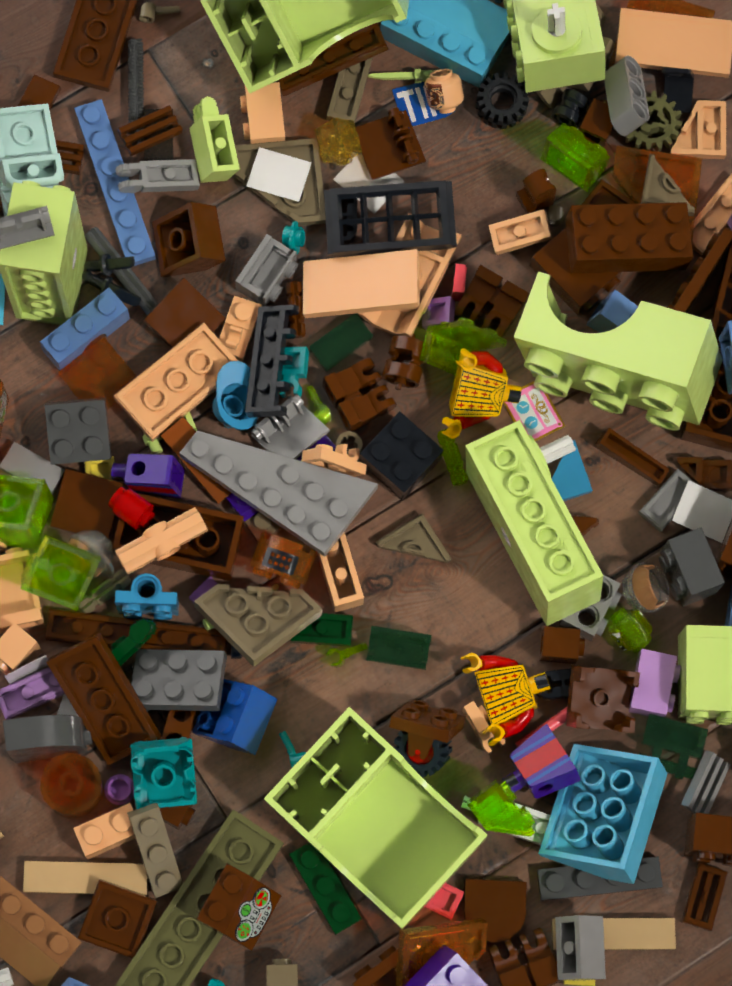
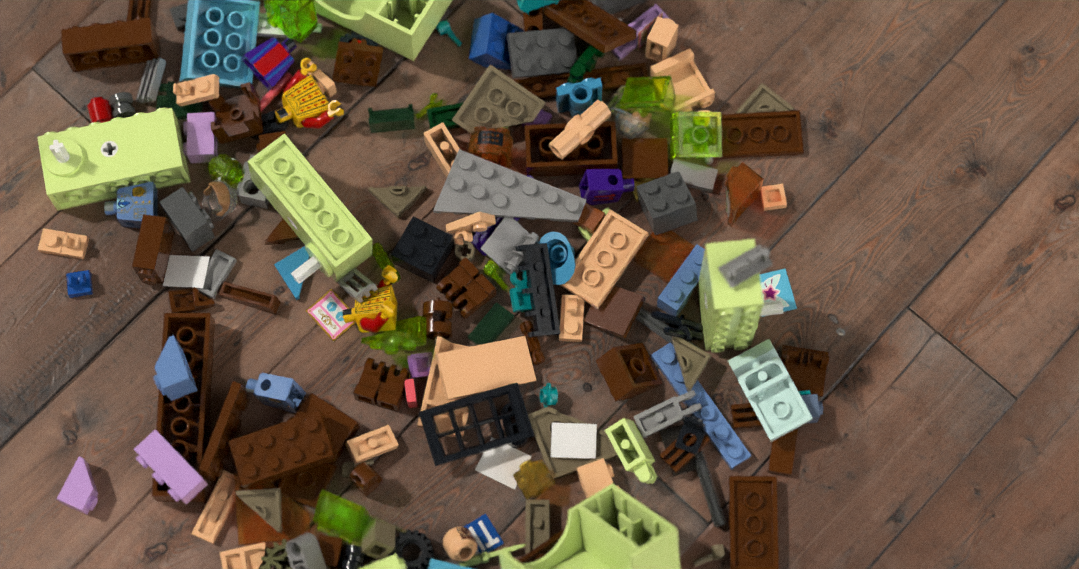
camera: 175 degrees right, 5 degrees down
red brick [108,487,155,530] -> none
light grey hinge [235,234,298,306] -> none
reddish brown hinge [352,107,426,180] -> none
yellowish green piece [514,271,723,430] -> none
none -> light nougat plate [173,74,219,106]
none -> light grey tile [337,268,378,303]
none -> dark tan brick [361,517,396,560]
none -> dark tan tile [671,336,711,392]
none -> black bracket [675,415,707,455]

